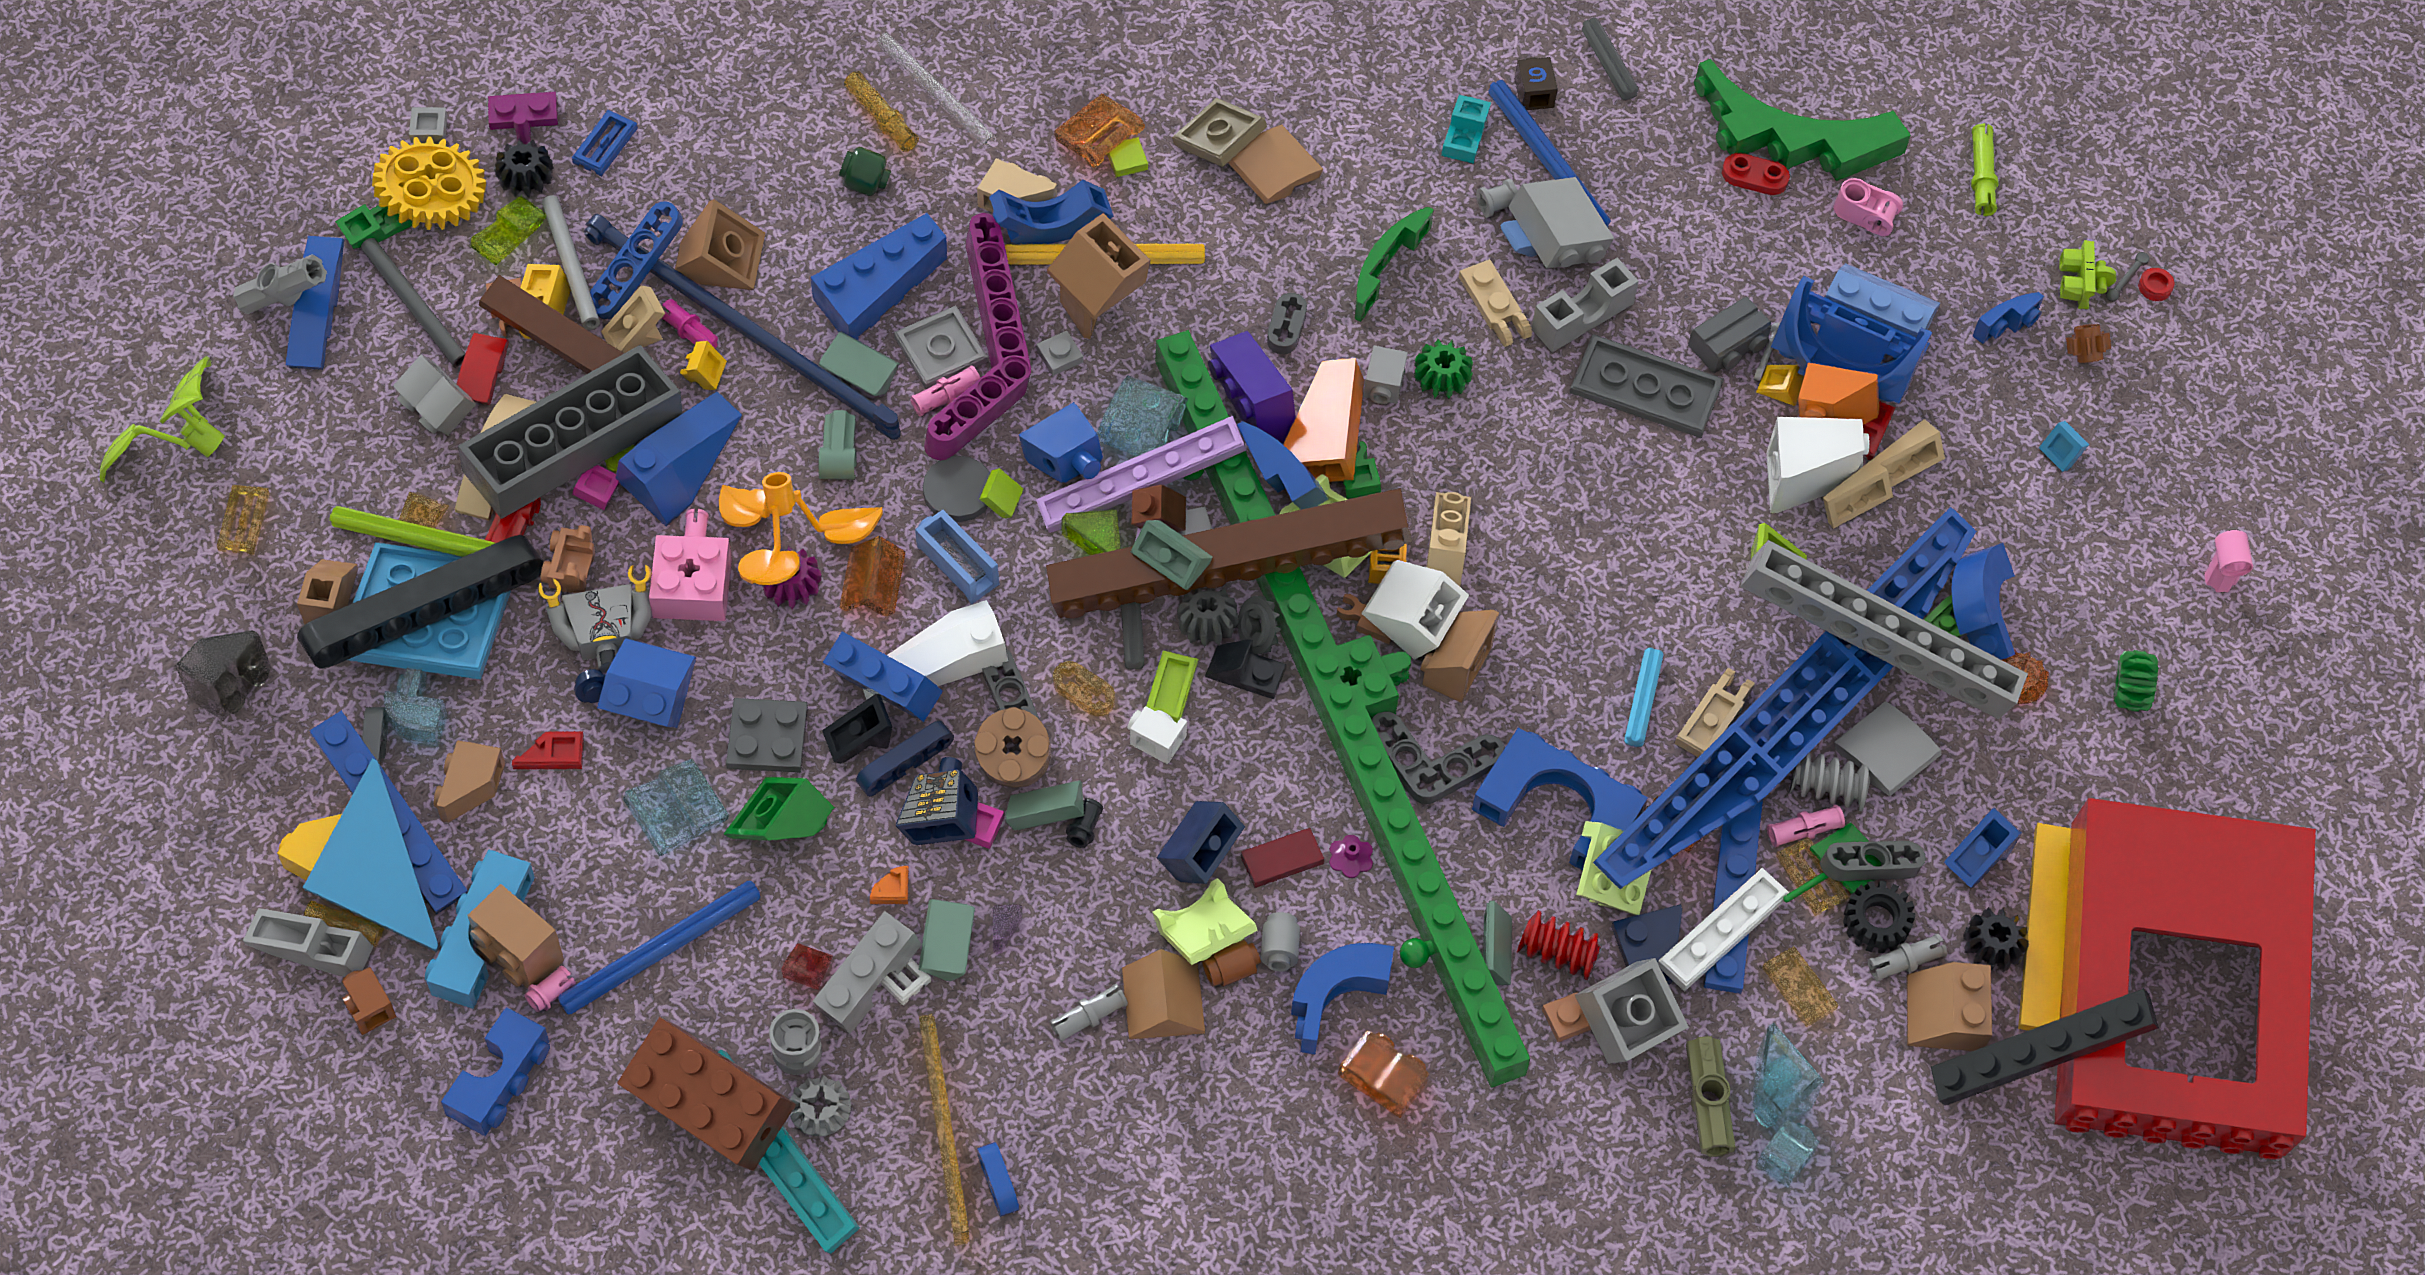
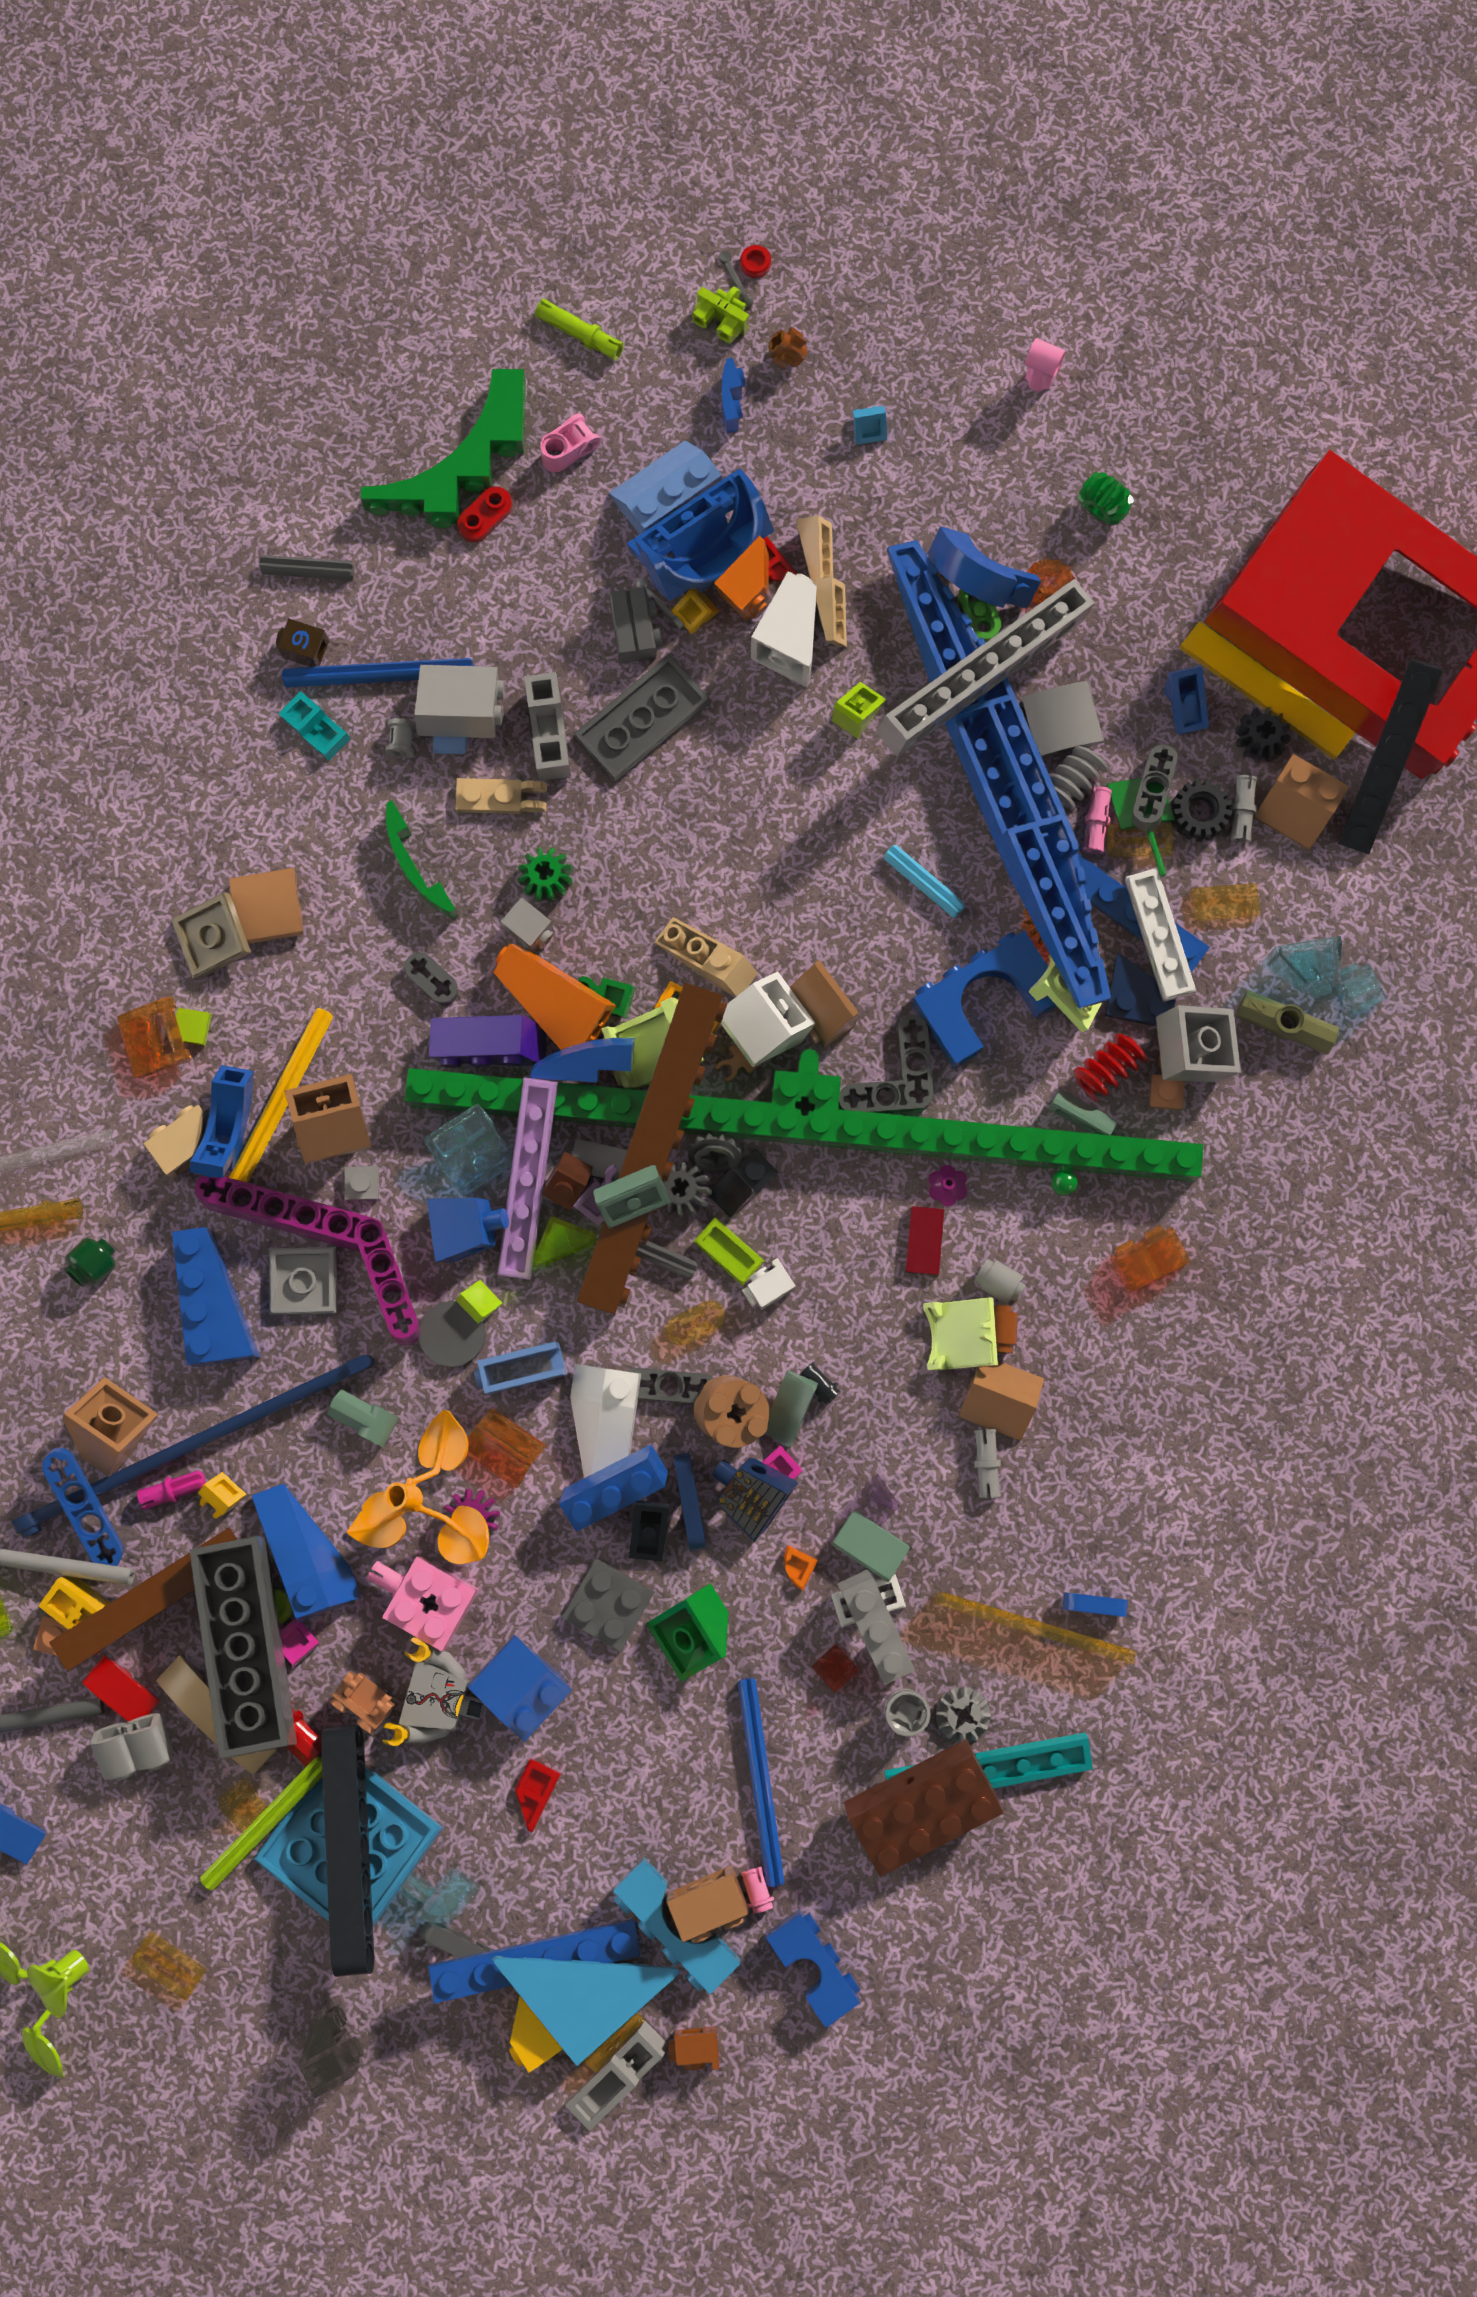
camera: 60 degrees left, 20 degrees up
medium nougat slope [297,559,359,625] -> none
medium nougat slope [434,740,505,822] -> none
dark blue plate [574,669,606,703] -> none
tan slope [601,285,665,353] -> none
clear light blue slope [623,759,729,856] -> none
sand green slope [819,331,900,396] -> none
bright pink pin [910,366,981,417] -> none
dark blue brick [1156,801,1245,884] -> none
blue arch [1291,943,1394,1055] -> none
tan hinge [1675,668,1755,757] -> none

